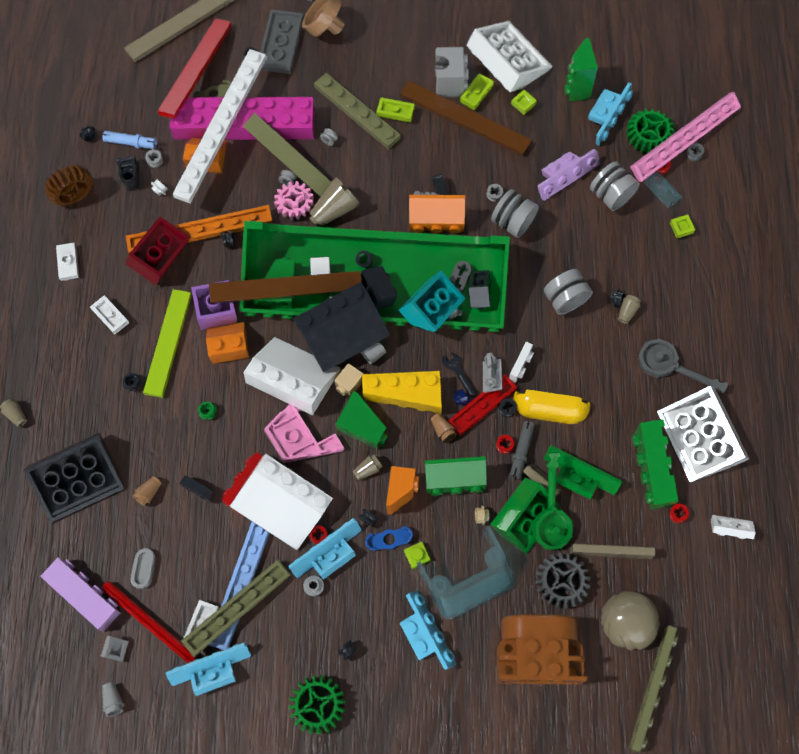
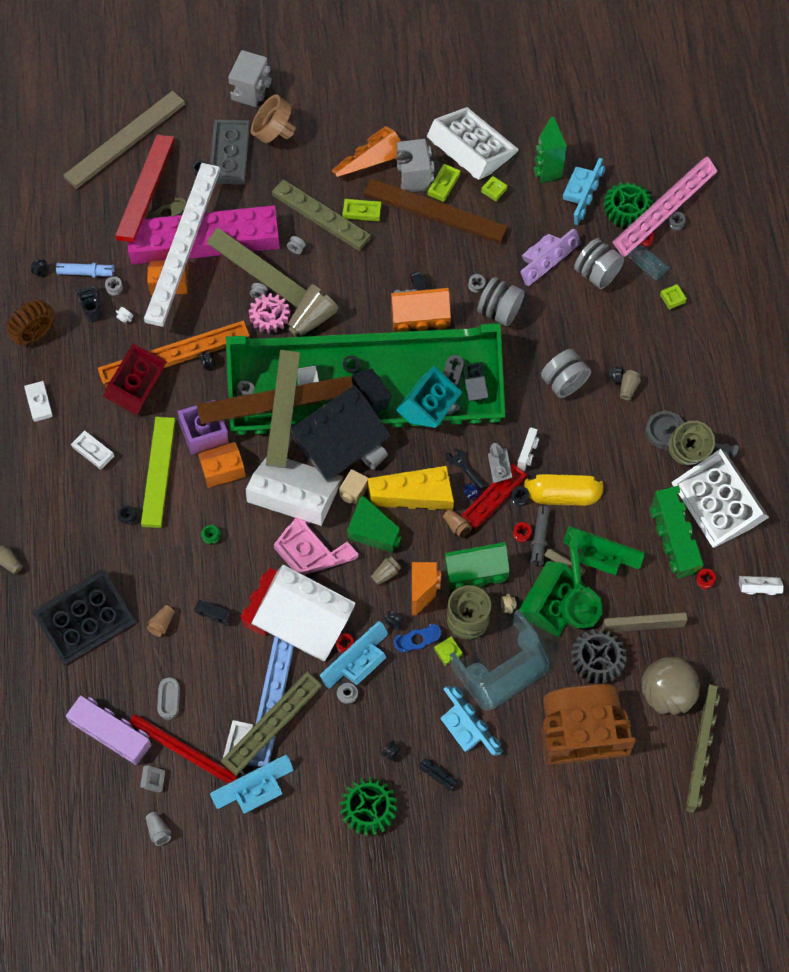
camera: 10 degrees left, 5 degrees down
none -> light grey bush [235,381,255,397]
none -> olive tile [266,350,300,468]
none -> orange wedge [331,126,402,177]
none -> black axle [419,758,457,791]
none -> olive wheel [447,585,491,639]
none -> olive wheel [668,421,715,466]

